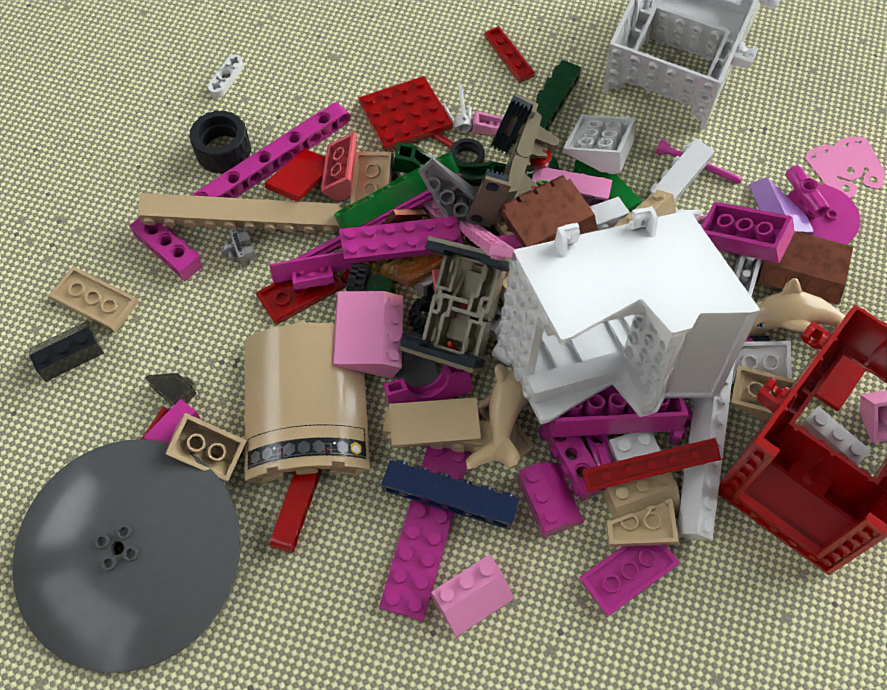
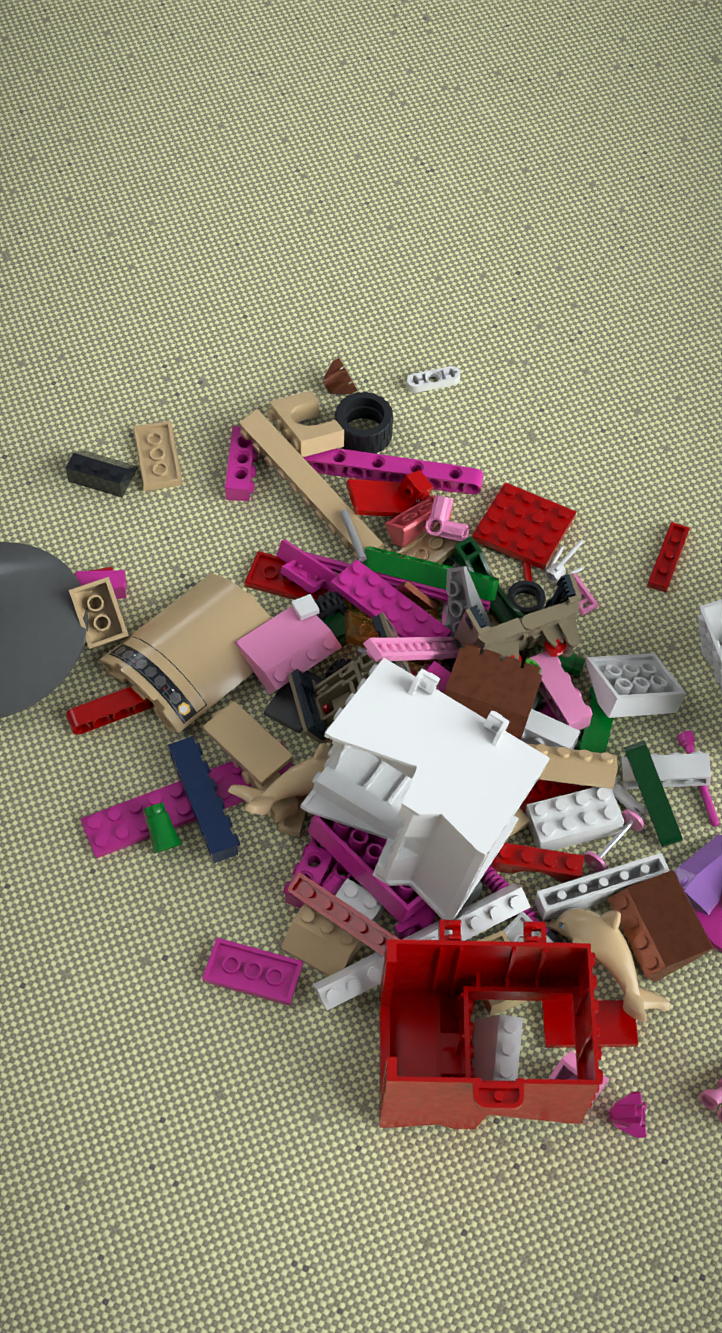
camera: 50 degrees right, 5 degrees down
clear smoke slope [145,373,197,406] -> none
light grey hips [221,228,256,268] -> none
dark pink arch [383,365,473,407] -> none
bright pink slope [431,554,514,637] -> none
dark pink slope [517,462,584,539] -> none
dark green brick [535,59,581,131] -> none
tan wing [606,498,679,547] -> none
dark pink brick [701,201,795,263] -> none
none -> green plant [143,802,182,854]
none -> tan arch [267,391,344,457]
none -> white tile [292,594,319,620]
none -> copper brick [323,357,358,394]
none -> light grey bar [340,509,367,562]
none -> red brick [398,470,434,505]
none -> bright pink piece [425,495,469,542]
none -> dark green beam [624,740,683,848]

